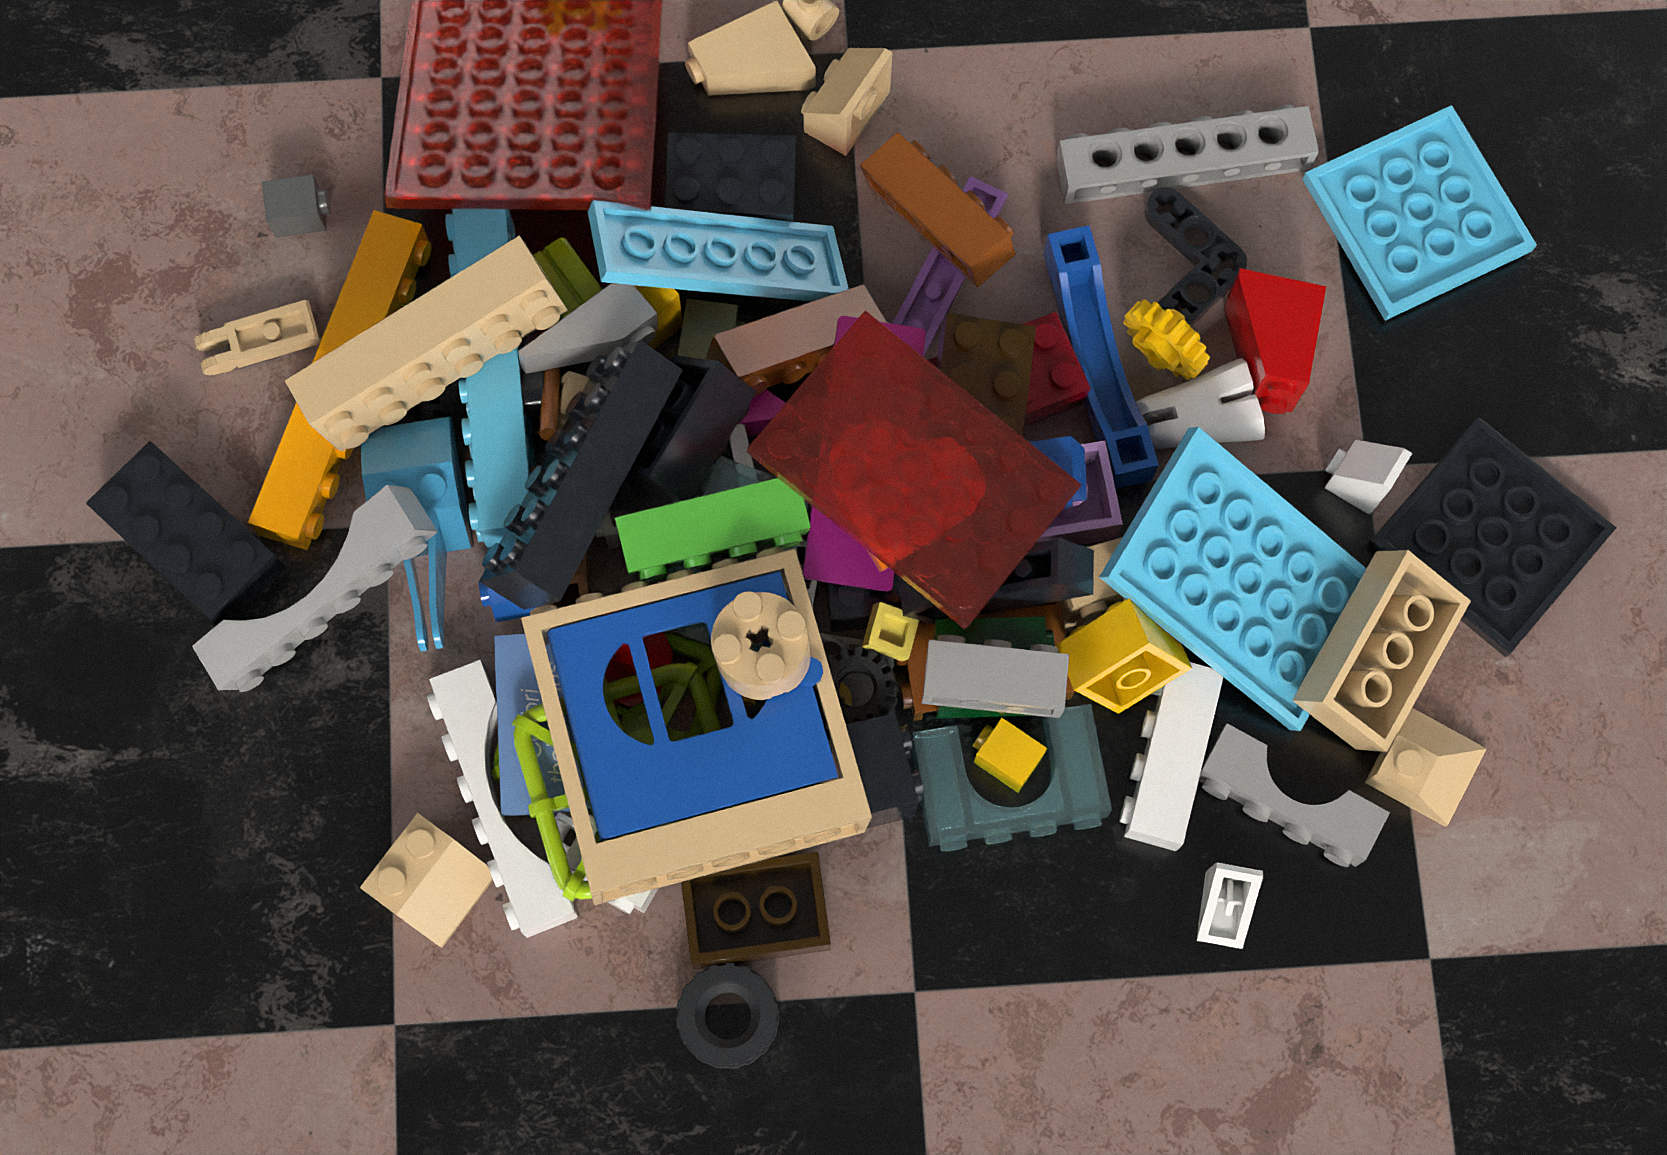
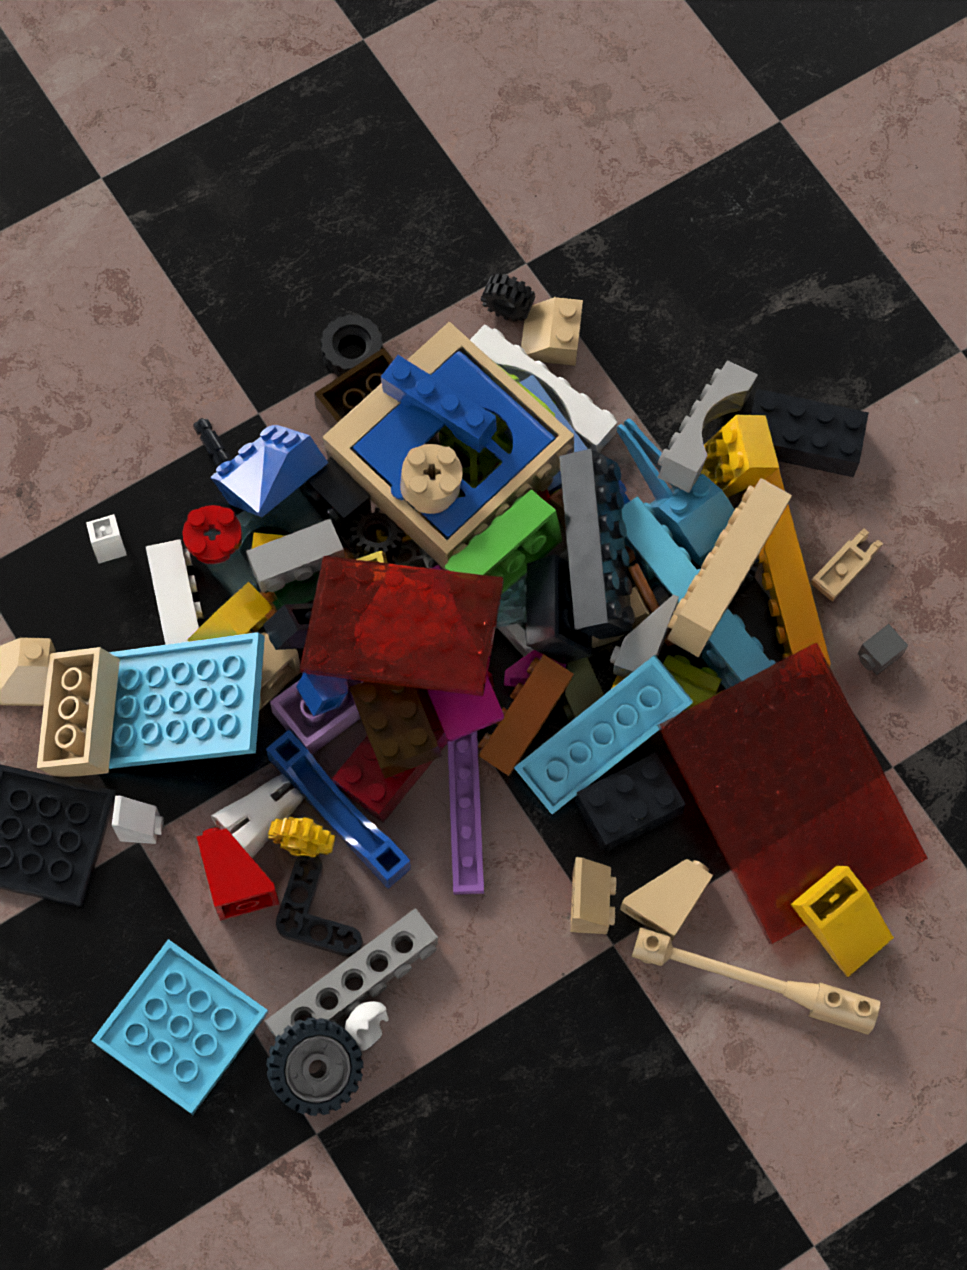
camera: 150 degrees right, 5 degrees down
dark orange brick [860,132,1016,288] -> none
light grey arch [1199,724,1390,867] -> none
none -> red plate [183,505,242,564]
none -> black axle [193,418,232,467]
none -> blue slope [210,425,328,517]
none -> wheel [266,1017,364,1116]
none -> white hair [345,1001,389,1051]
none -> blue arch [381,355,497,453]
none -> black tyre [481,274,535,321]
none -> yellow slope [701,415,779,498]

